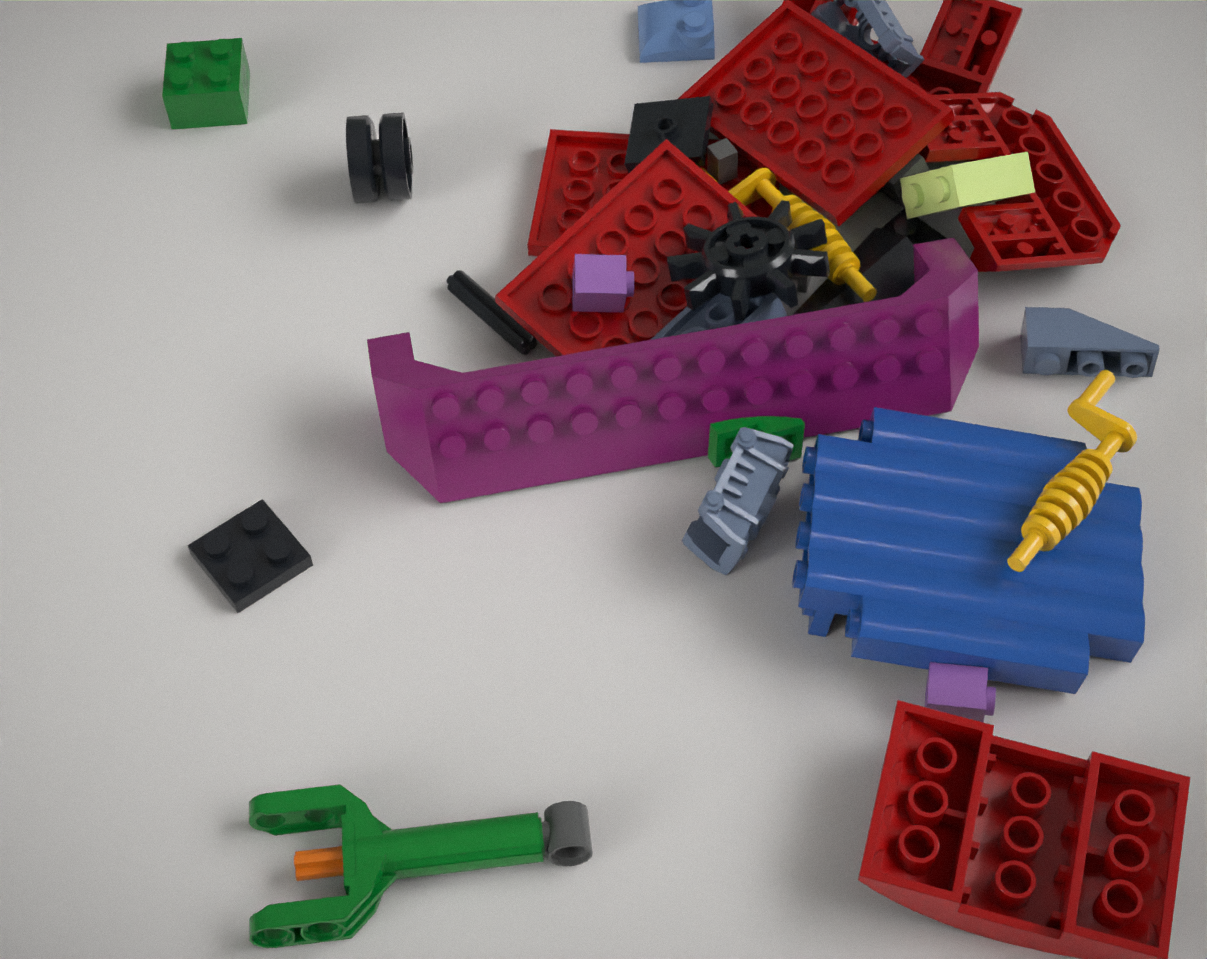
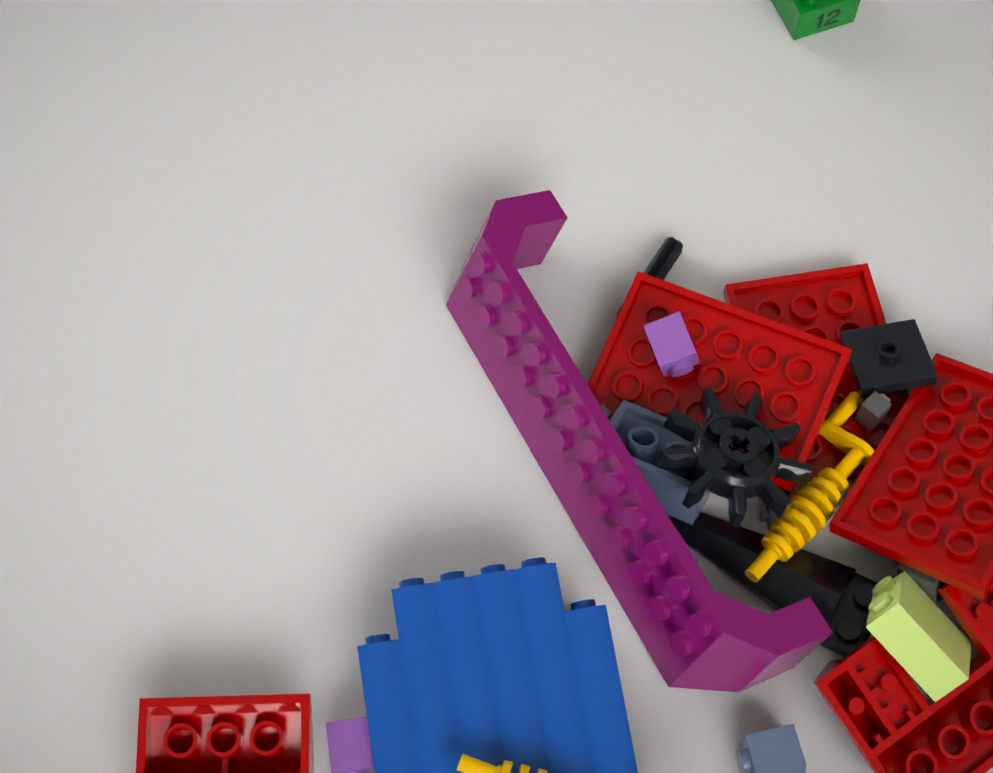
camera: 70 degrees right, 10 degrees up
black plate [187,499,313,613] -> none
green piece [249,784,593,948] -> none
black wheel [346,112,413,203] -> none
sand blue piece [682,427,794,575] -> none
green slope [708,416,805,468] -> none

